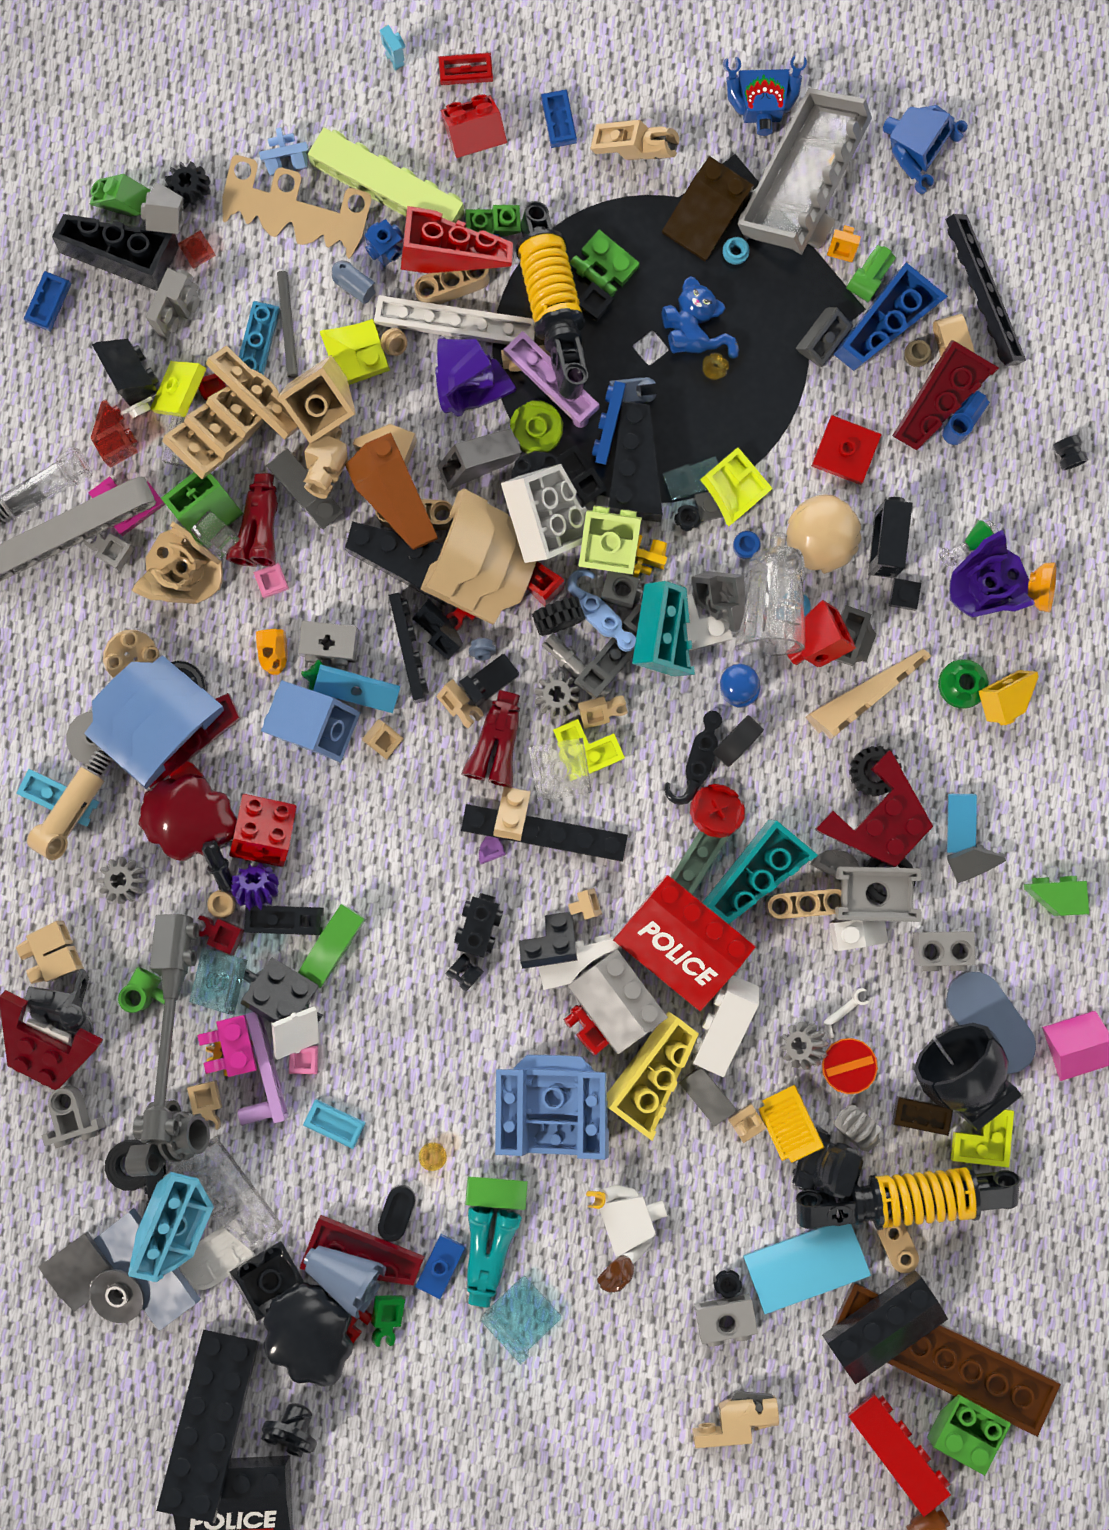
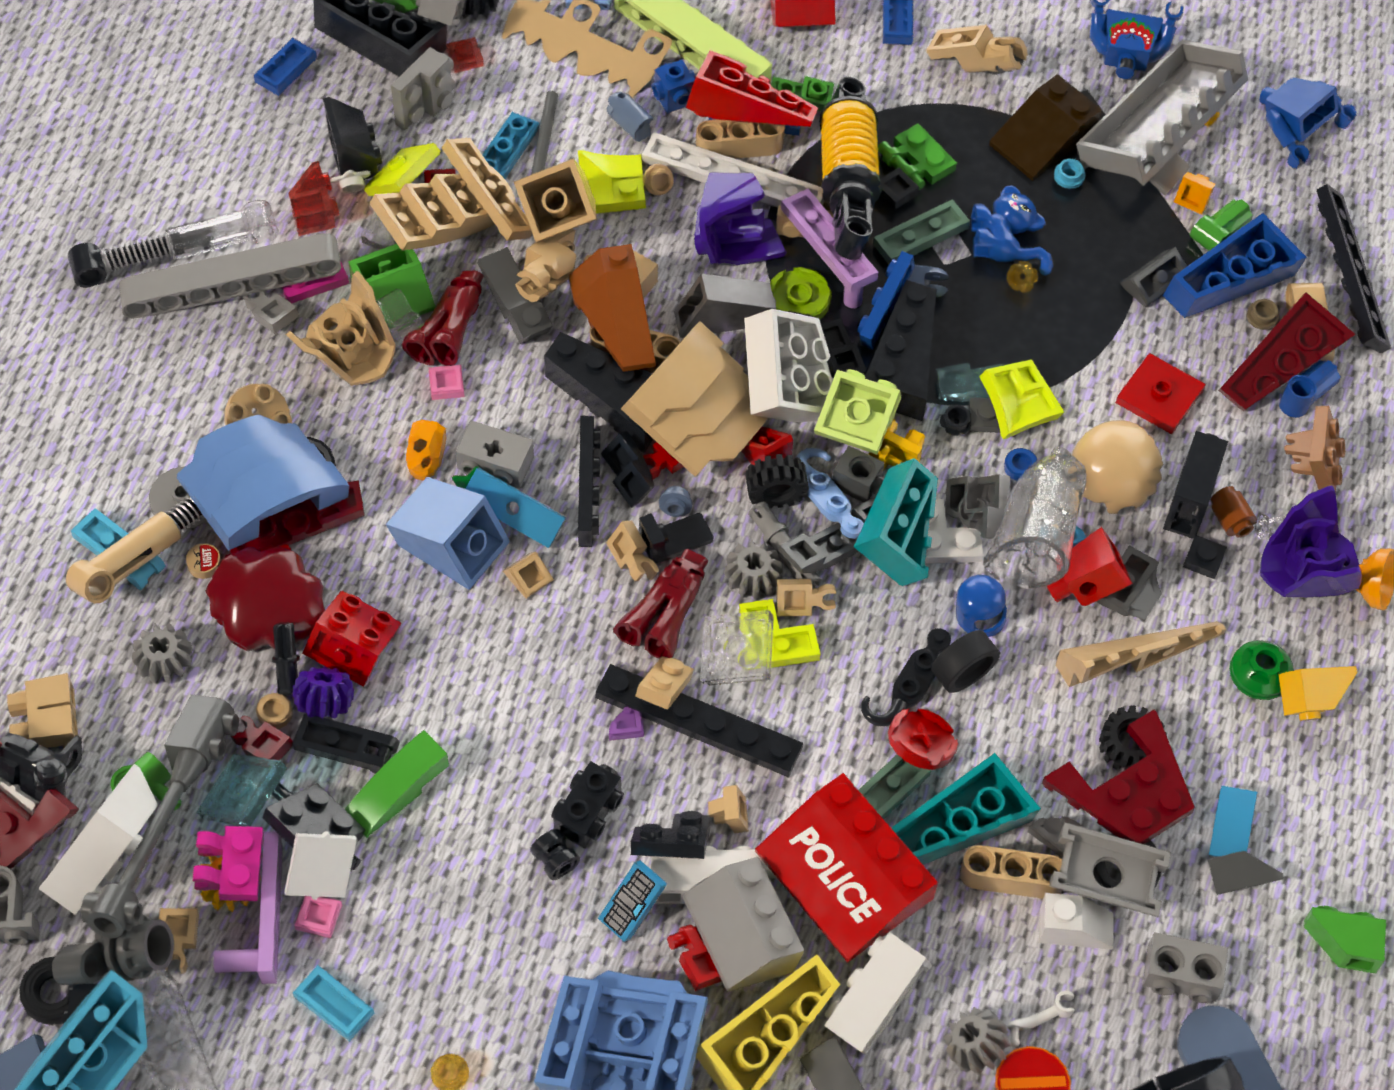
camera: 10 degrees right, 25 degrees down
none -> white wedge [39,764,158,915]
none -> tile [186,543,222,579]
none -> tile [598,860,667,942]
none -> sand green plate [873,199,970,264]
none -> dark orange brick [1210,486,1257,538]
none -> medium nougat plate [1284,406,1346,493]

